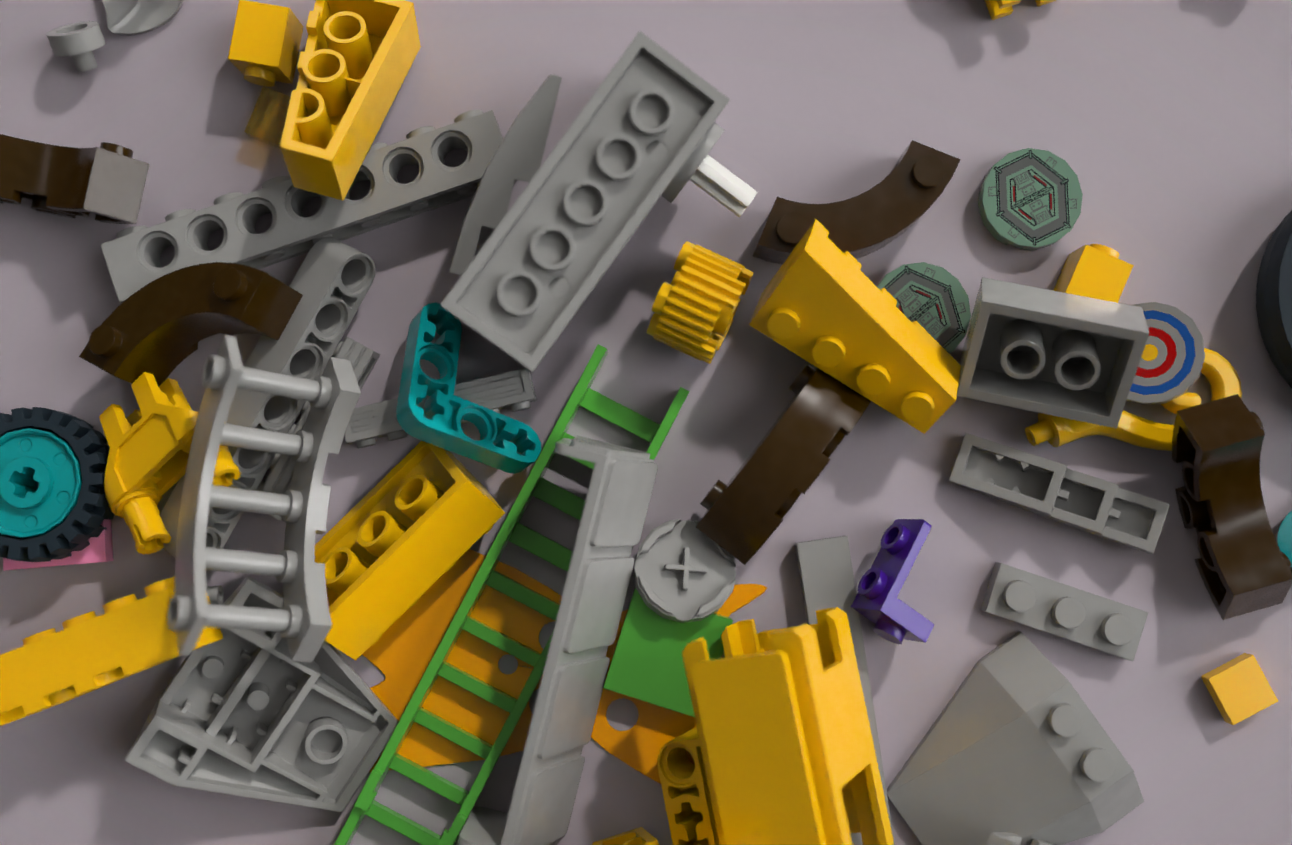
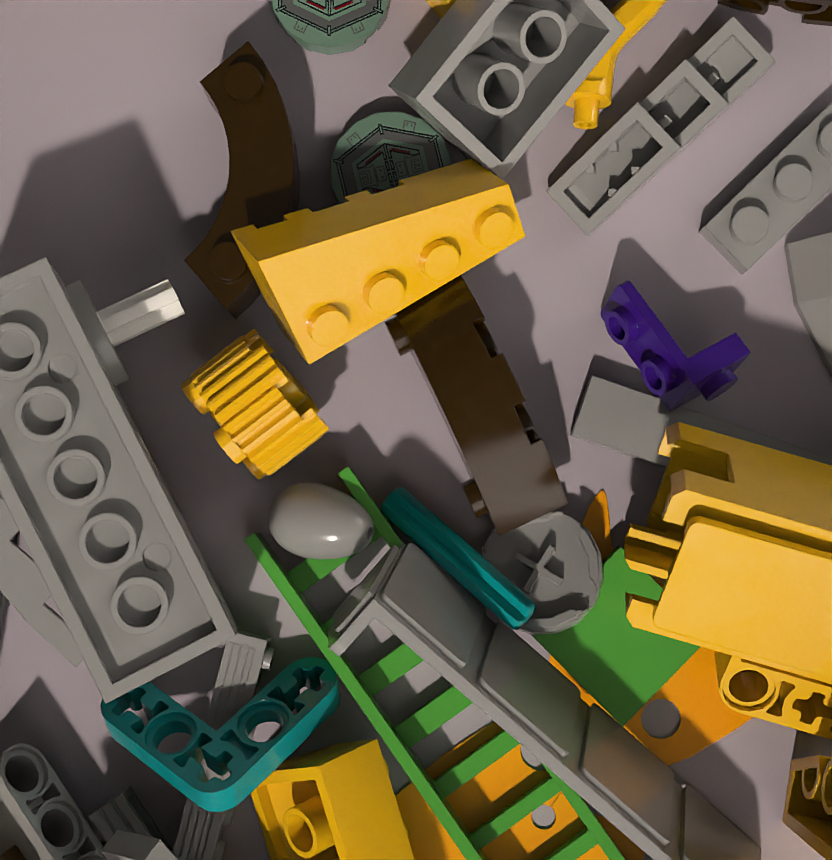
camera: 65 degrees left, 0 degrees up
none -> light grey animal [269,482,374,559]
none -> teal axle [380,487,536,630]

